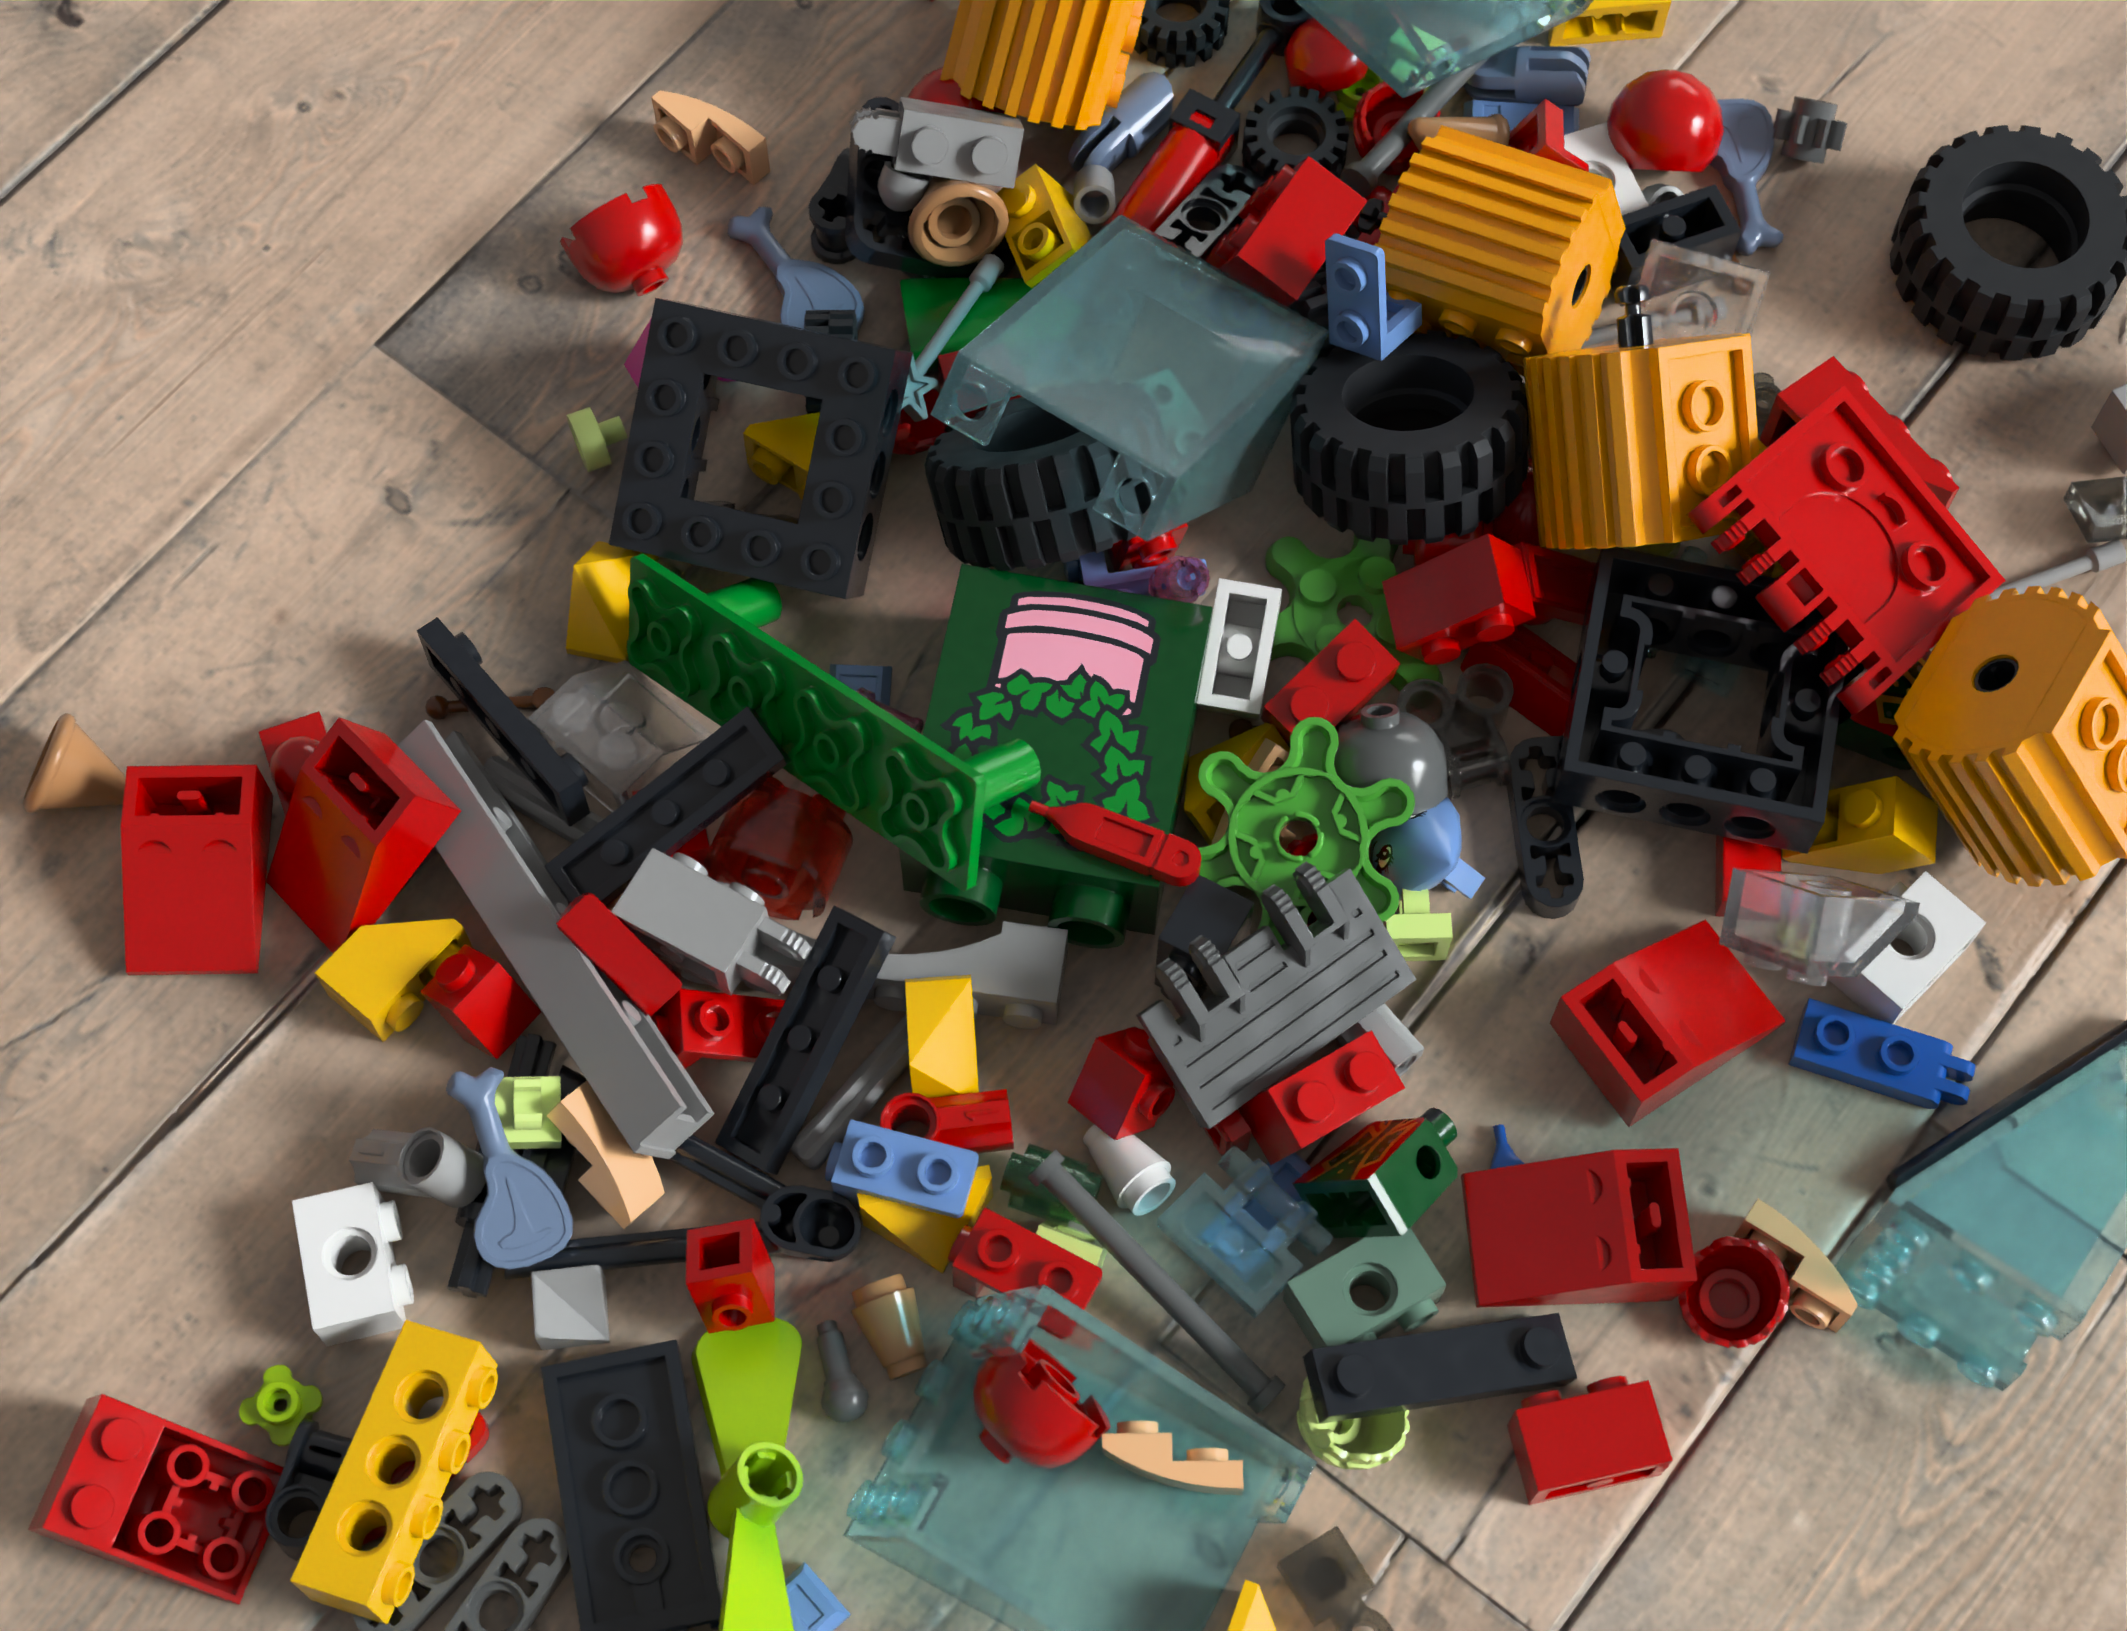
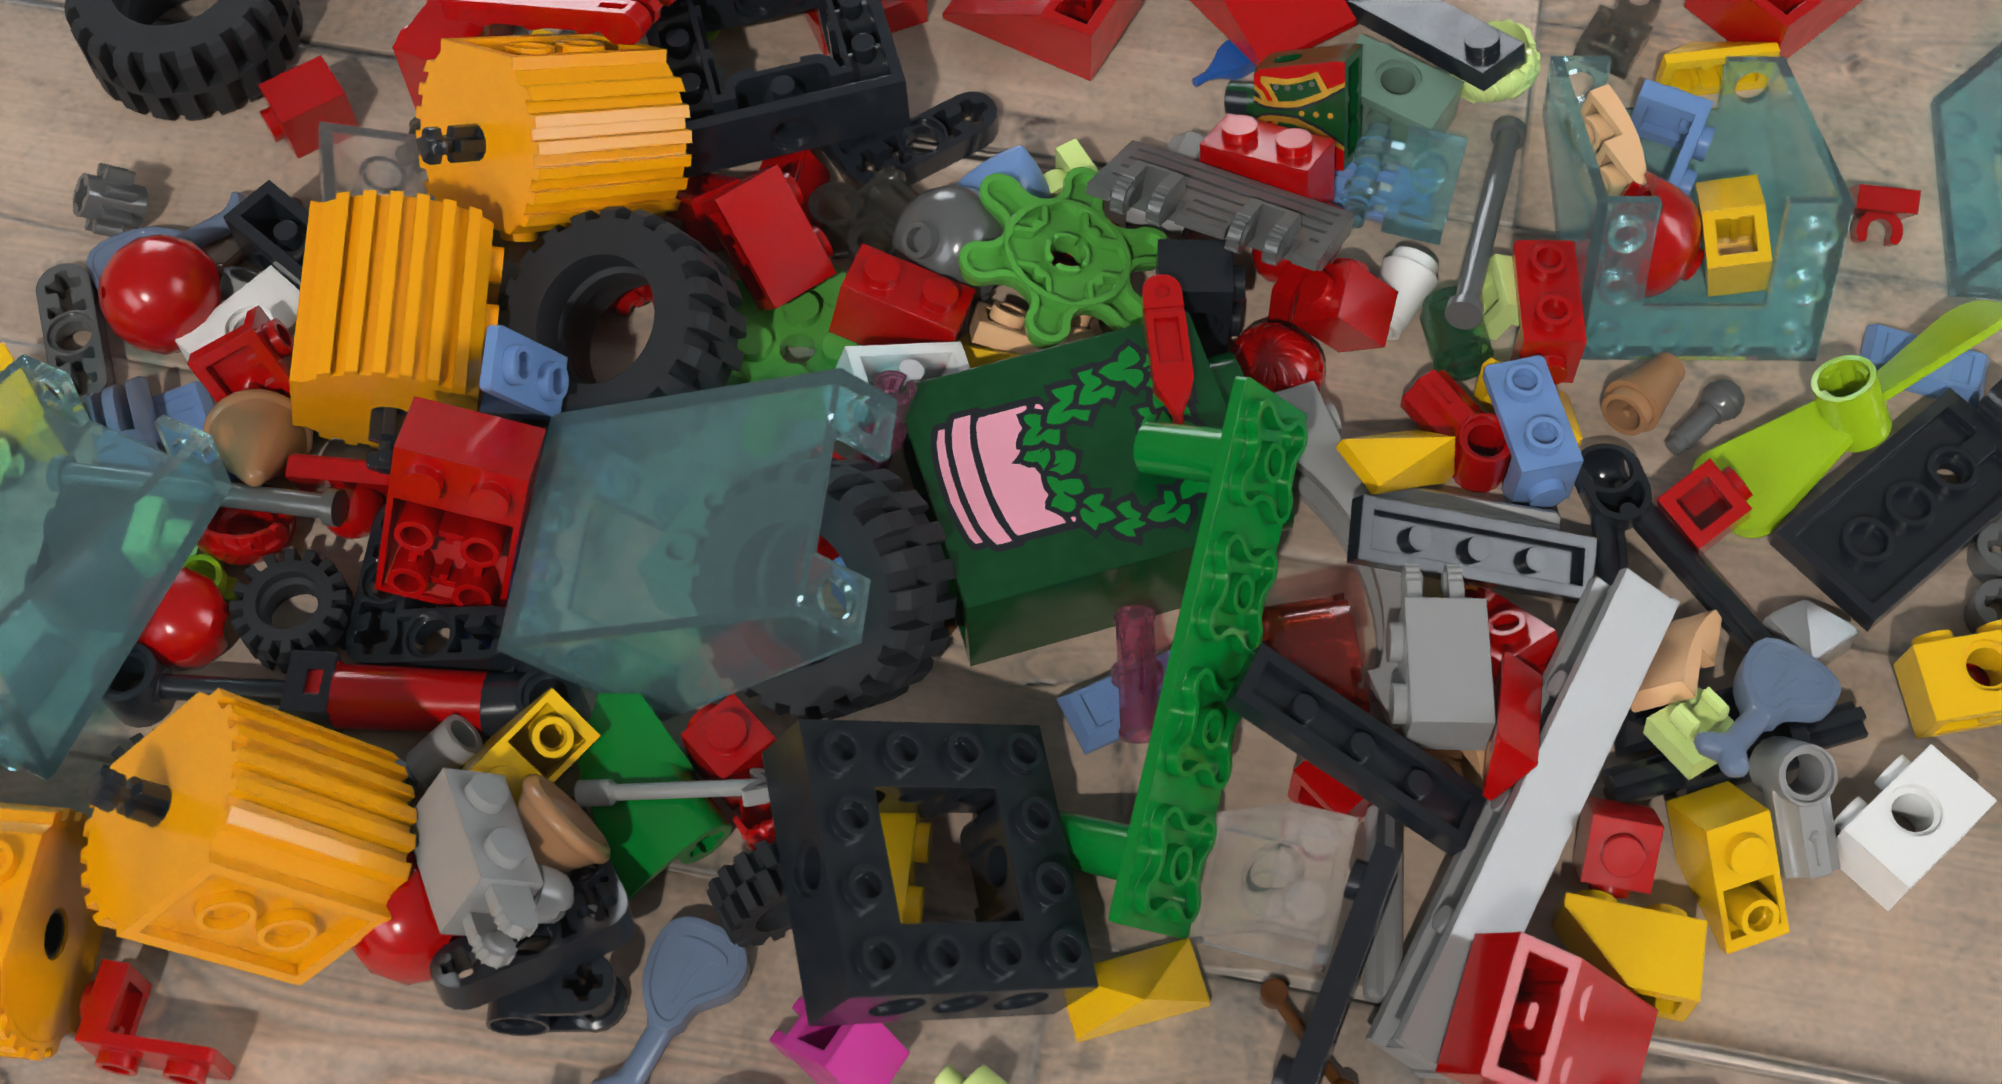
camera: 115 degrees left, 5 degrees down
none -> dark grey beam [36,263,116,420]
none -> red brick [258,55,360,159]
none -> red hair [1231,323,1325,393]
none -> medium blue bracket [1631,79,1716,196]
none -> yellow slope [1666,781,1790,954]
none -> yellow slope [1695,174,1773,297]

